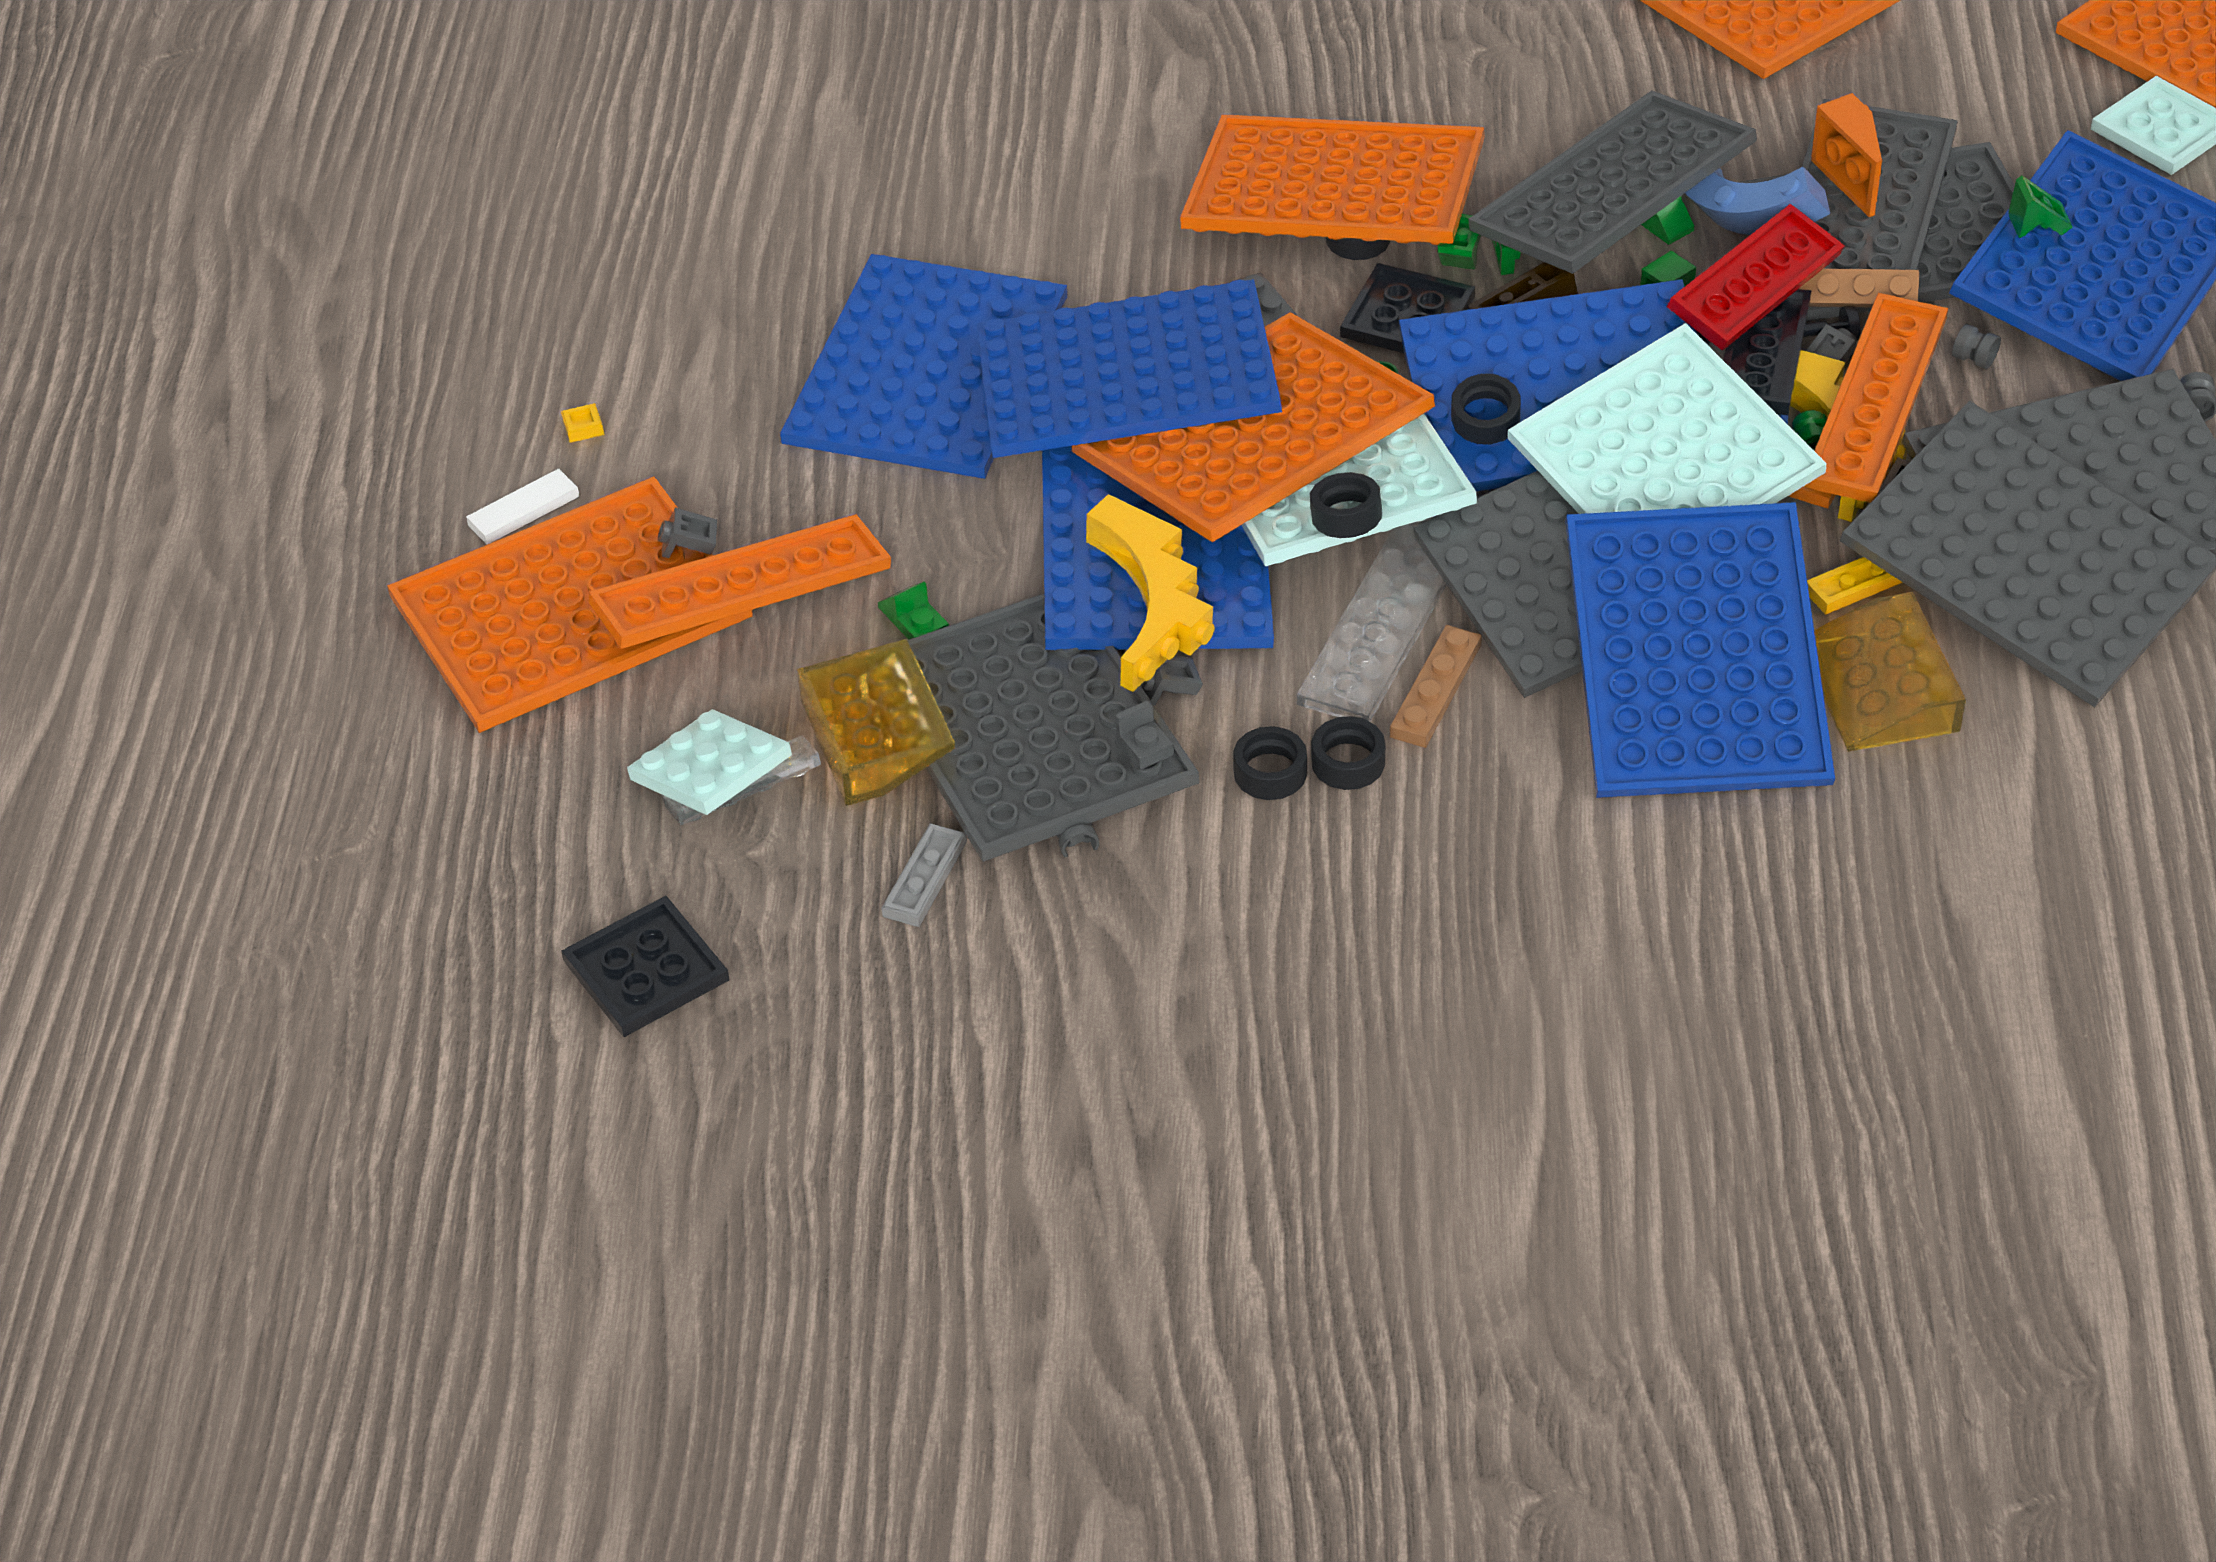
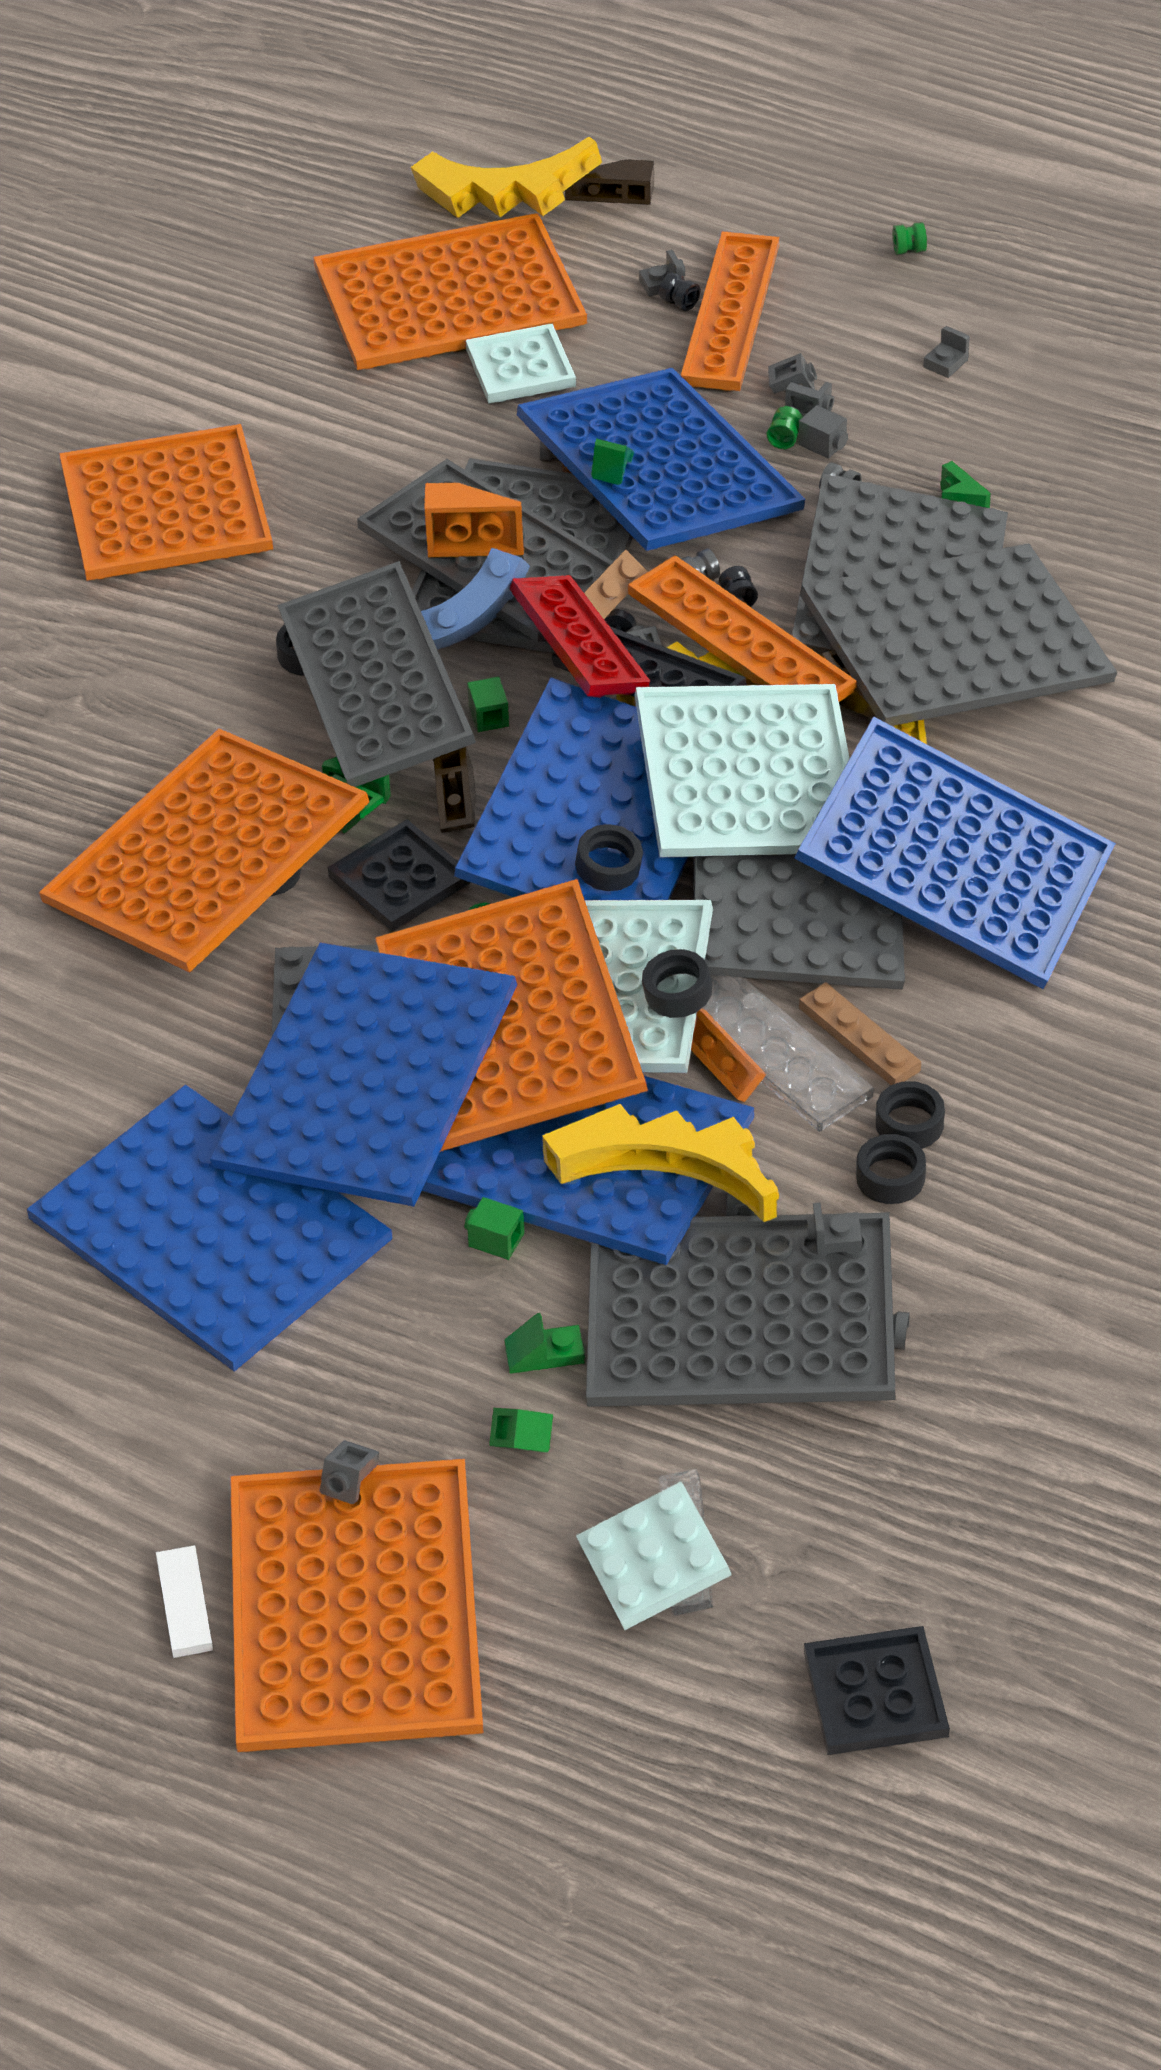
camera: 65 degrees left, 0 degrees up
yellow tile [561,403,604,443] -> none
orange plate [589,514,891,649] -> none
clear yellow slope [797,639,955,806] -> none
light grey tile [882,823,967,927] -> none
clear yellow slope [1814,592,1966,752] -> none
none -> green brick [464,1197,525,1260]
none -> green panel [489,1407,553,1453]
none -> orange plate [691,1009,767,1102]
none -> black wheel [719,566,758,607]

